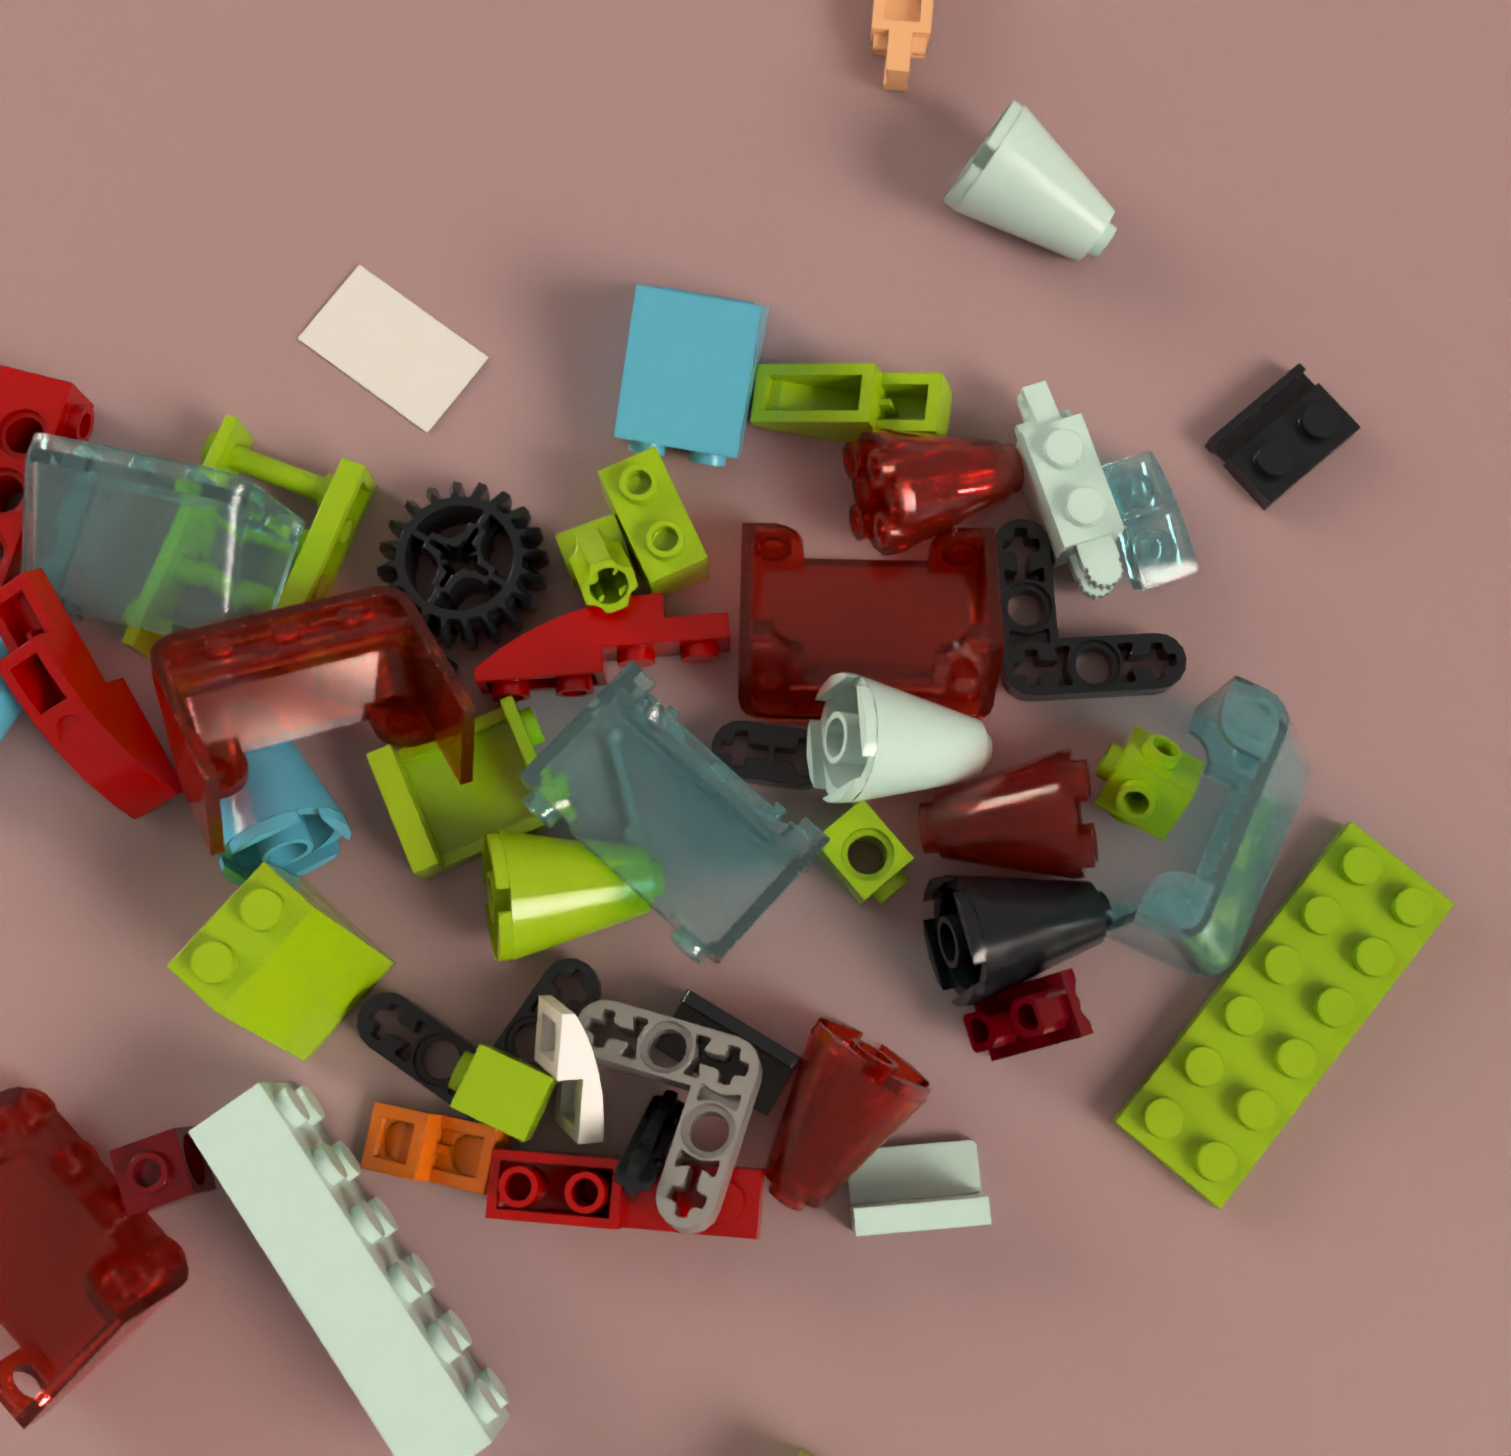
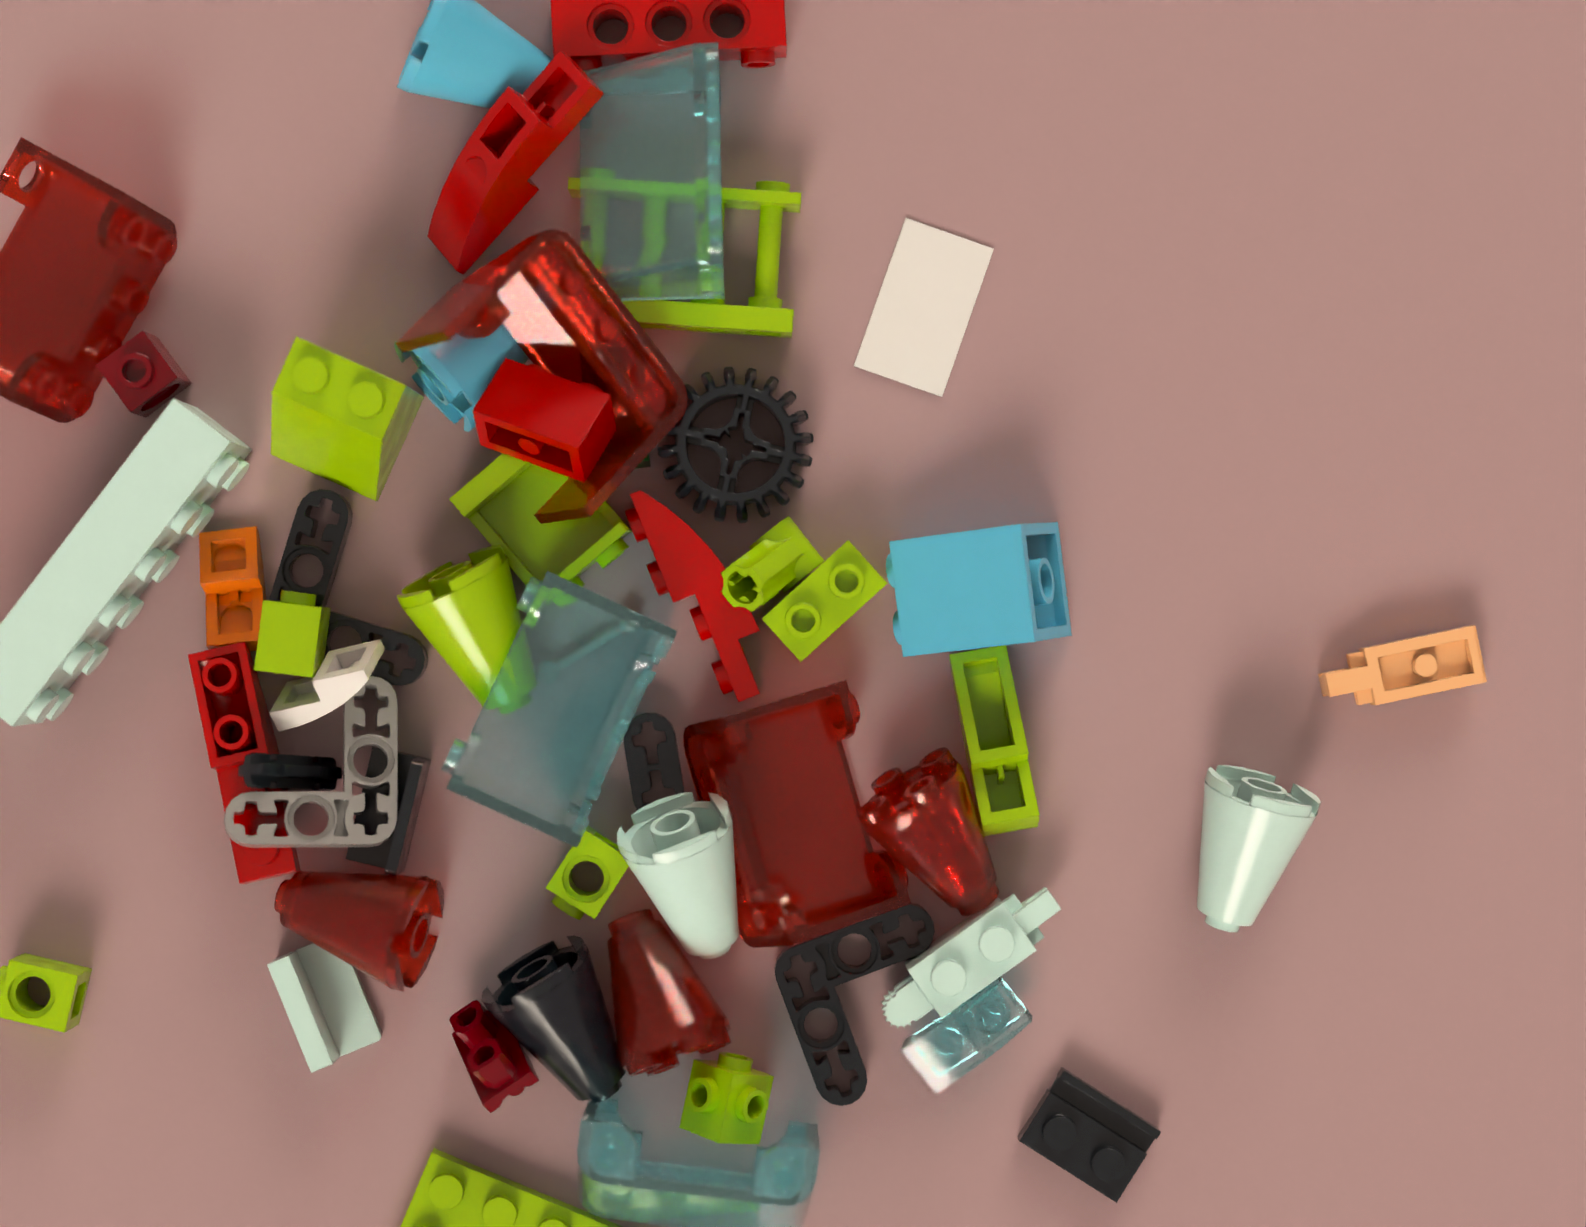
camera: 75 degrees right, 10 degrees up
none -> red brick [472,358,617,483]

